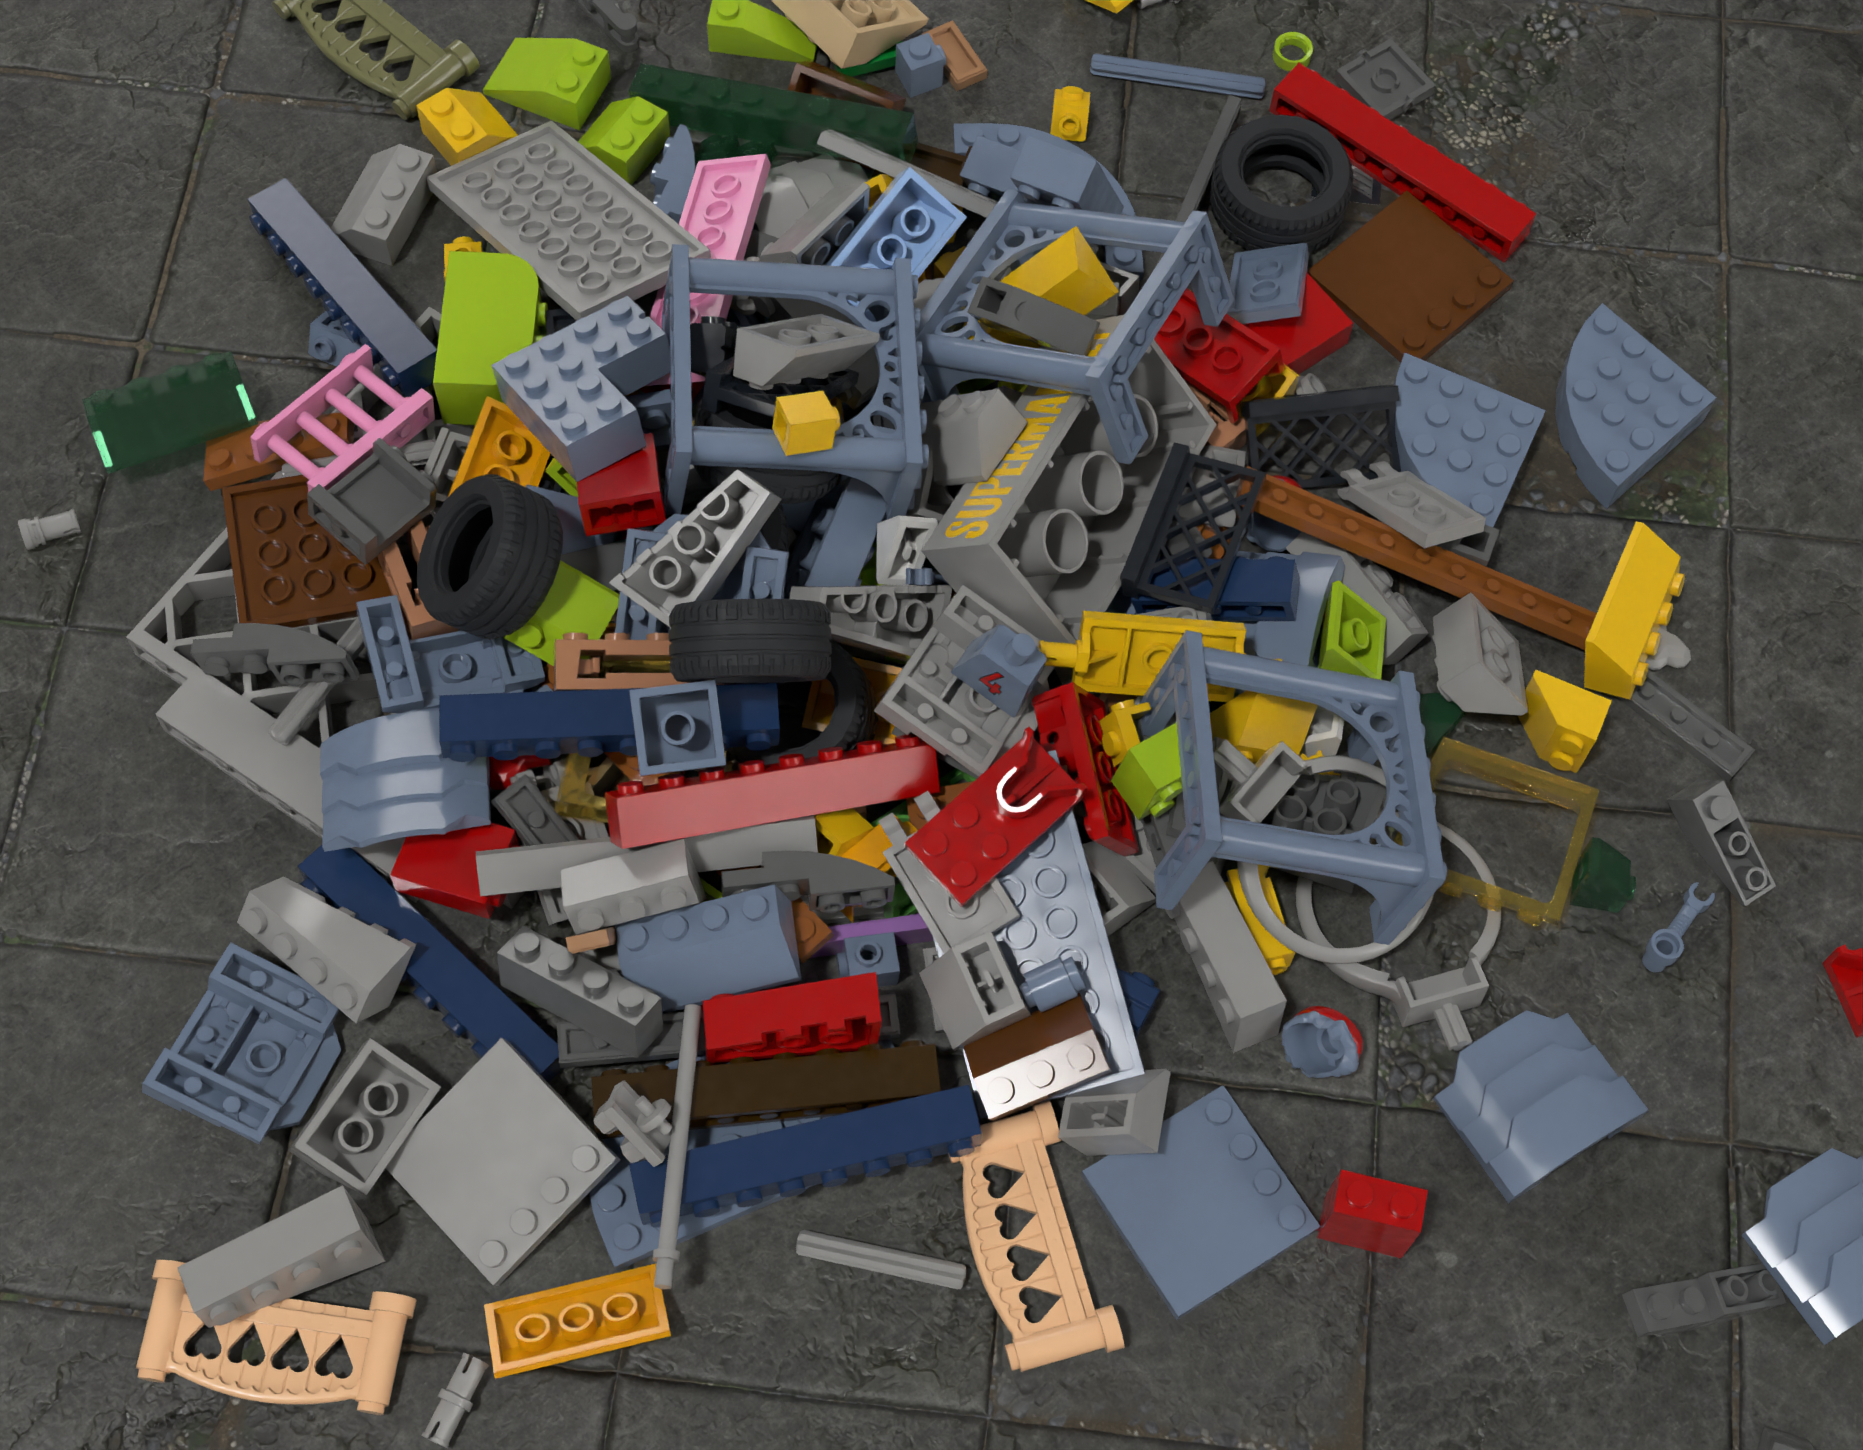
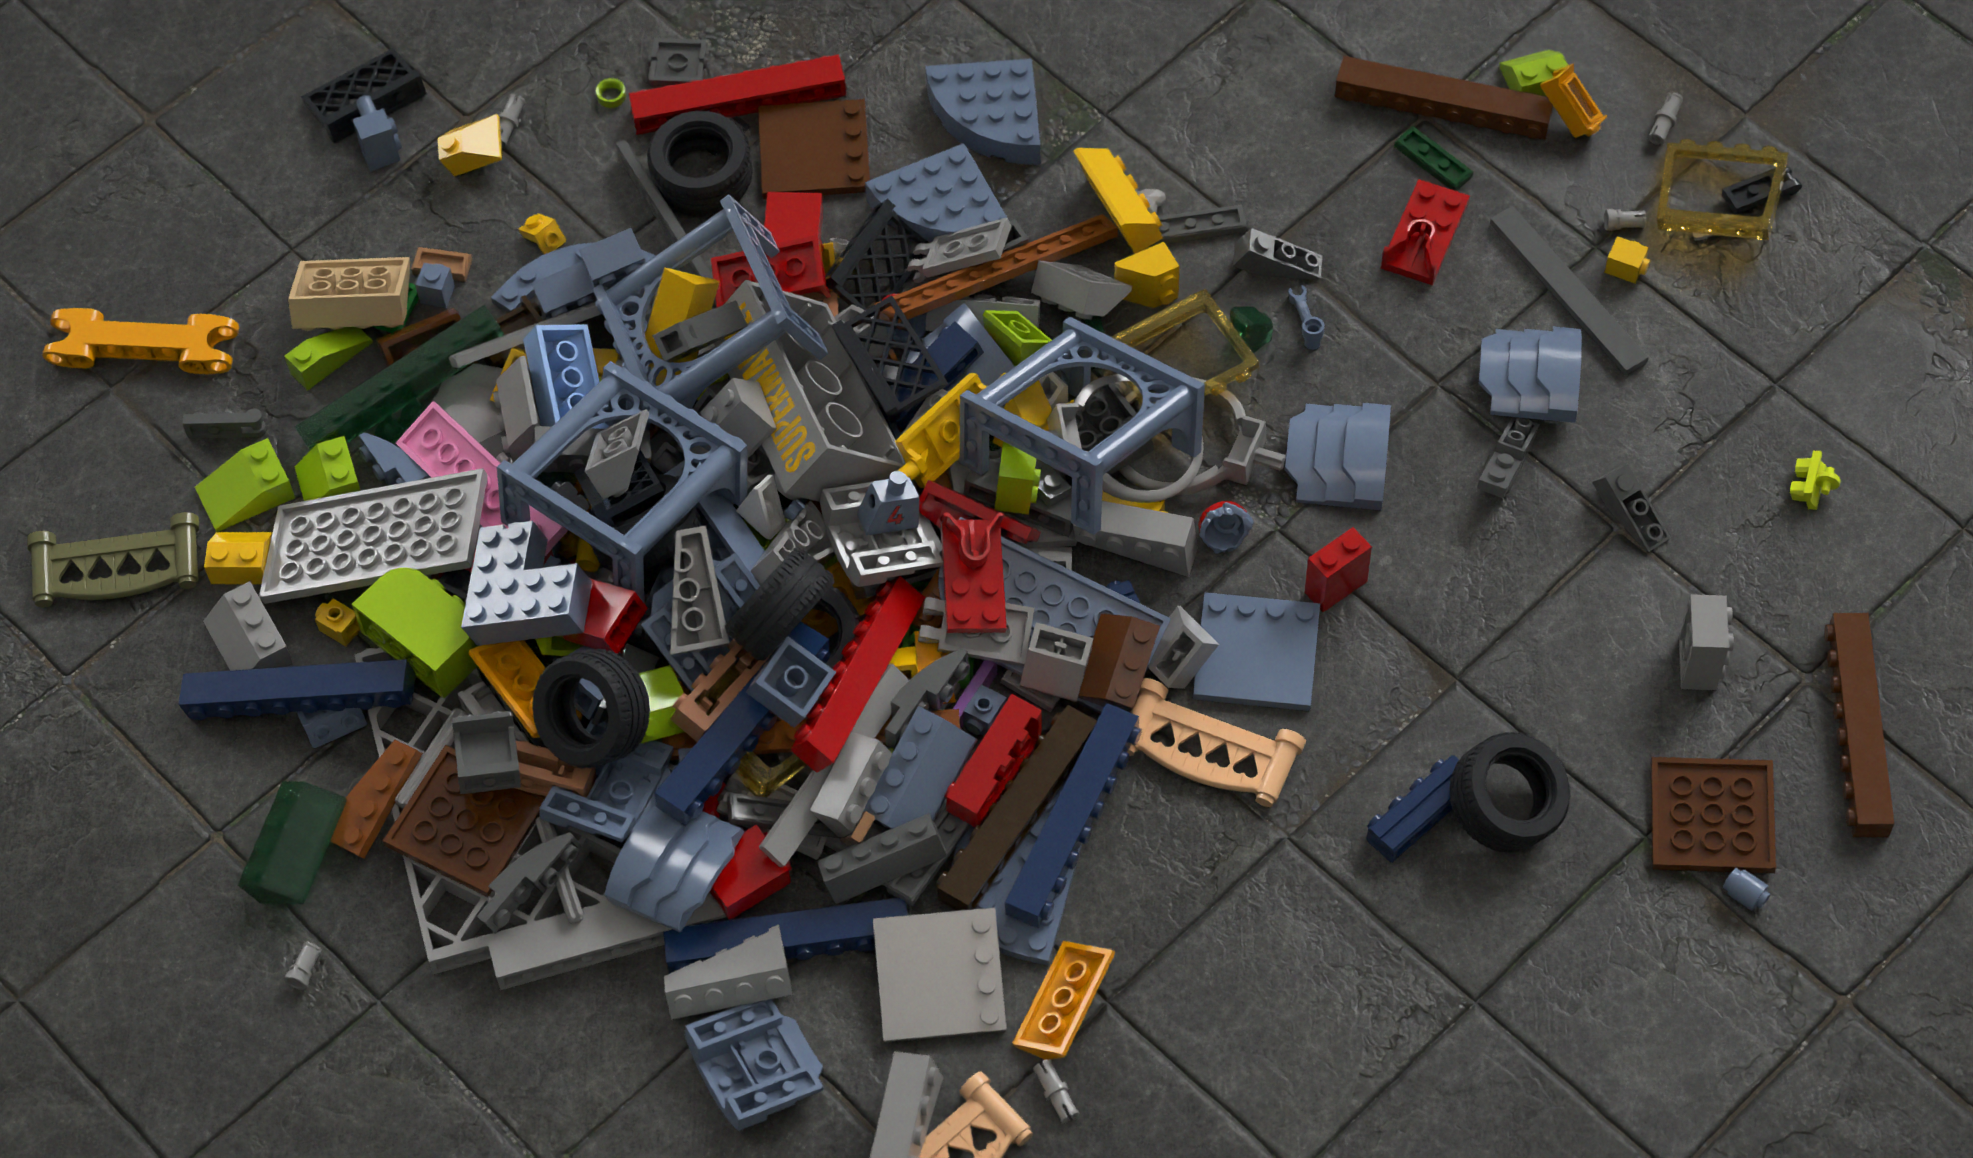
camera: 45 degrees left, 5 degrees down
bright pink fence [250,344,435,491] -> none
light grey slope [288,1038,441,1196] -> none
light grey hips [594,1080,672,1167] -> none
light grey bar [652,1004,702,1289] -> none
yellow brick [772,391,840,456] -> none
light grey axle [796,1230,966,1289] -> none
sand blue brick [1019,956,1086,1013] -> none
sand blue axle [1090,53,1265,99] -> none
yellow bracket [1100,699,1152,767] -> none
sand blue tile [1226,243,1309,324] -> none

